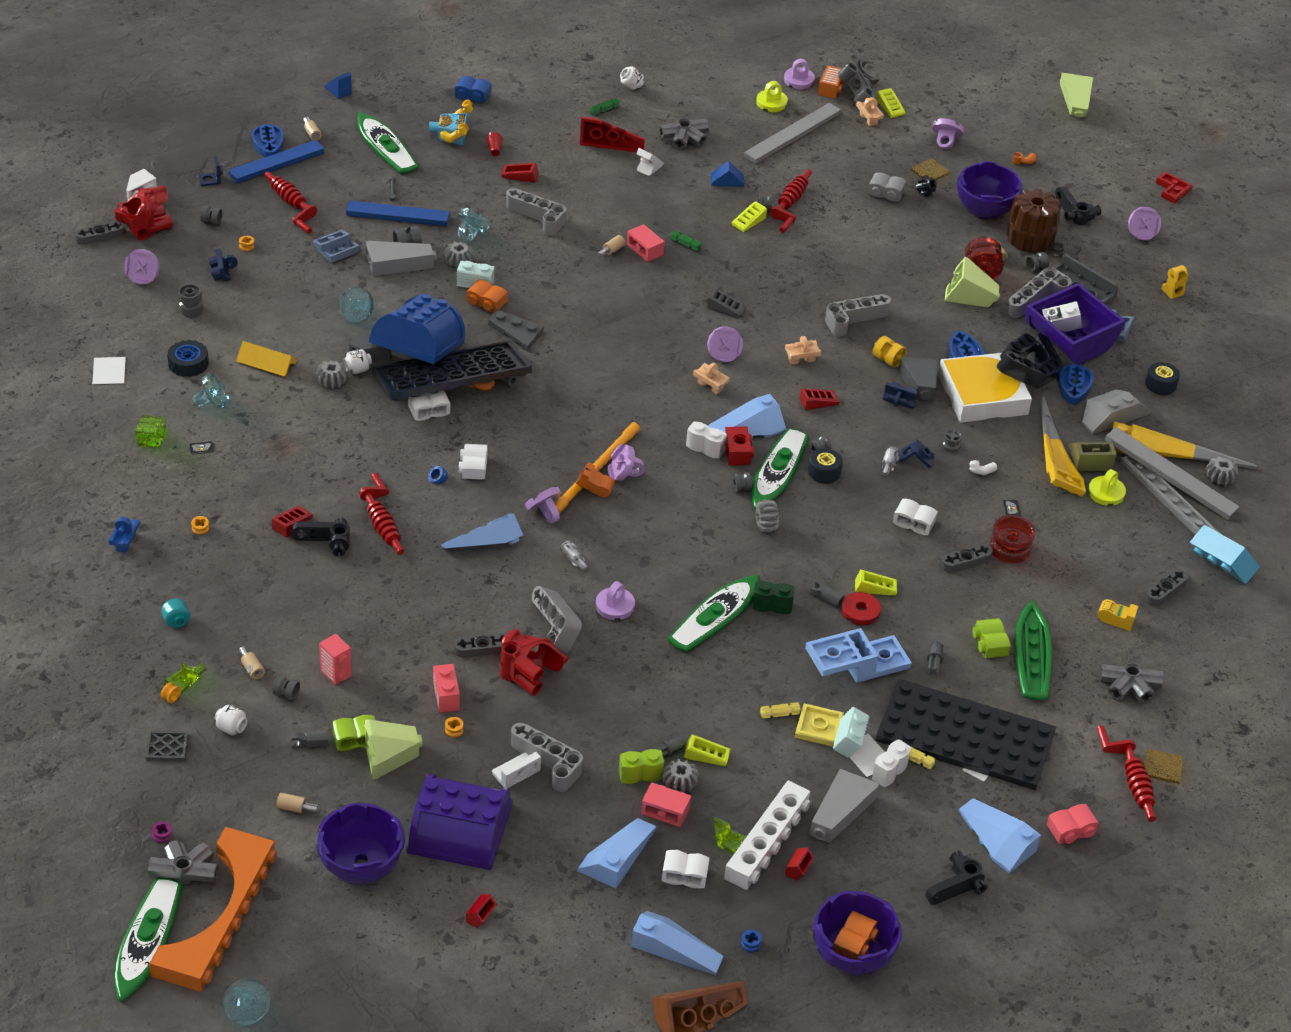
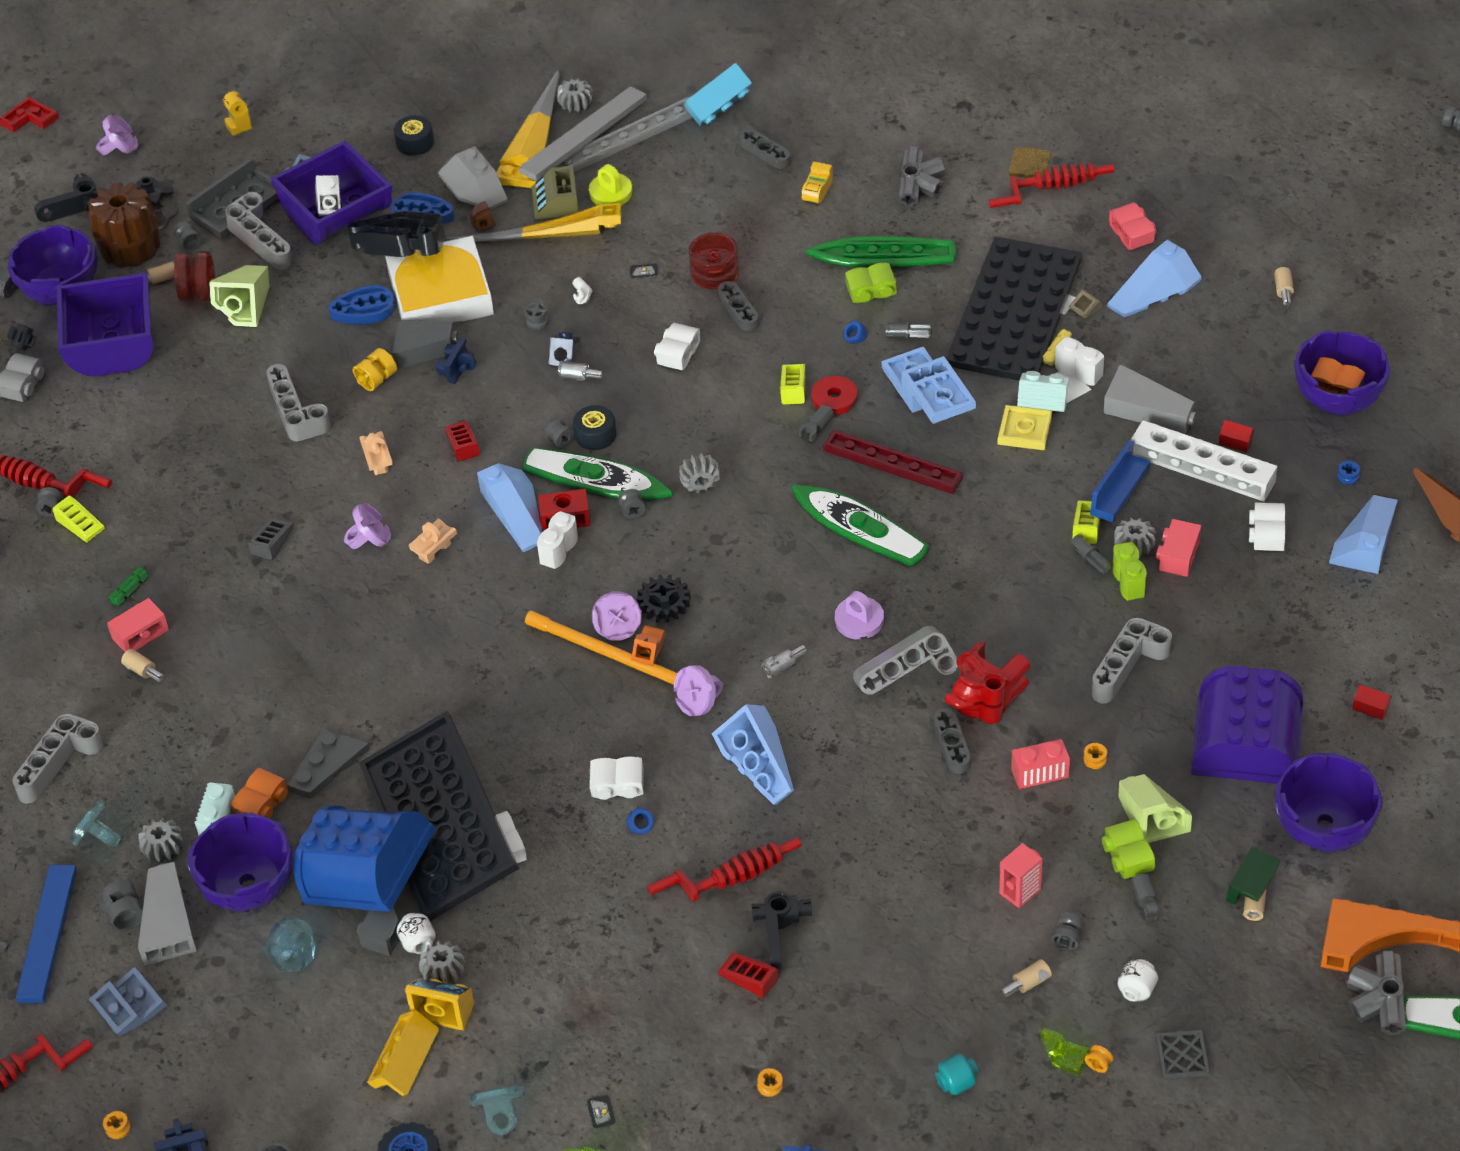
camera: 85 degrees left, 5 degrees up
magenta bush [152,821,172,843] -> none
white panel [492,752,541,789] -> none
light blue wedge [577,818,657,889] -> none
clear neon green slope [713,817,747,855] -> none
dark green brick [752,581,795,614] -> none
light yellow axle [760,702,801,719] -> none
black piece [925,850,988,905] -> none
none -> dark purple container [57,273,153,376]
none -> black plate [136,176,174,205]
none -> dark purple piece [187,813,294,912]
none -> yellow slope [405,978,474,1031]
none -> reddish brown piece [470,201,496,230]
none -> black gear [637,574,691,622]
none -> dark red tile [823,430,963,494]
none -> blue piece [843,321,867,343]
none -> dark tan slope [1068,289,1104,320]
none -> blue panel [1090,440,1150,522]
none -> dark green panel [1226,847,1280,905]
none -> tan piece [1274,267,1294,306]

